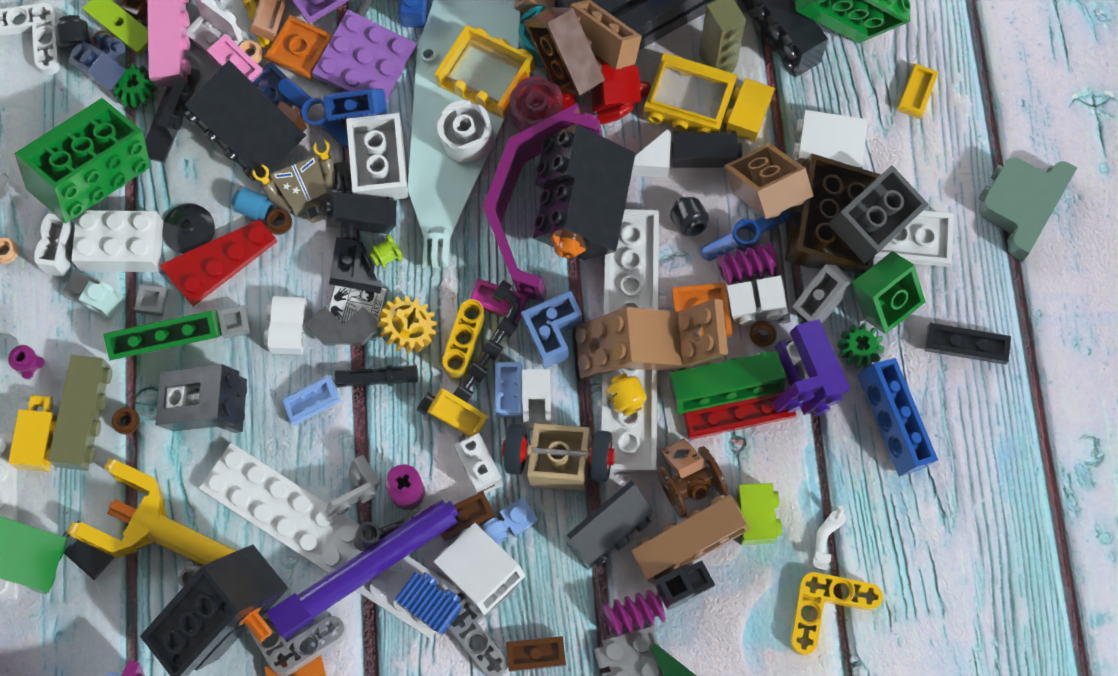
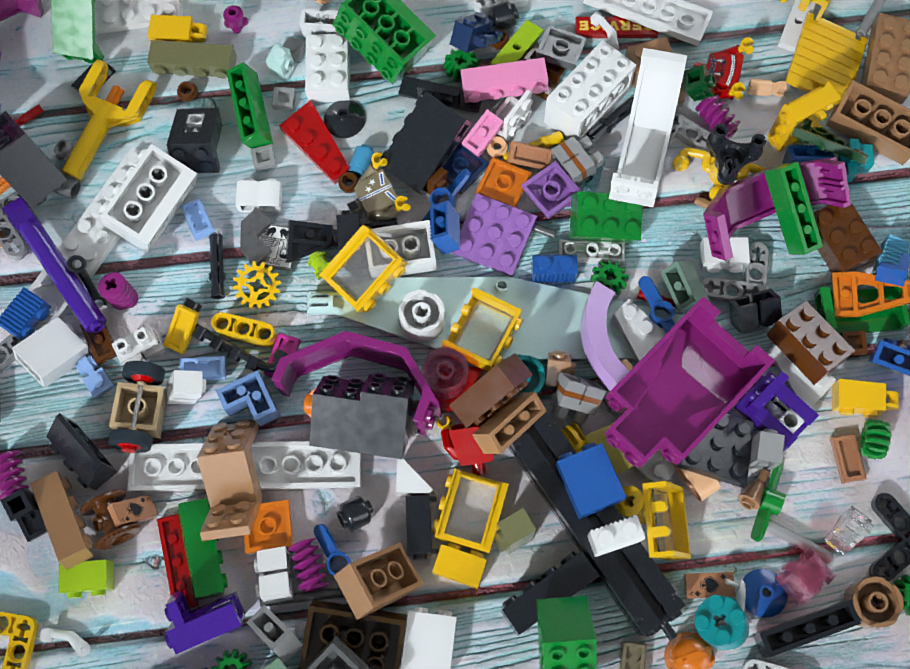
camera: 90 degrees right, 0 degrees up
light grey bracket [325,455,380,516] -> none
yellow head [606,373,647,416] -> none
reddish brown plate [749,320,777,347] -> none
none -> red pin [15,104,44,126]
none -> white brick [100,144,197,253]
none -> window [319,225,408,313]

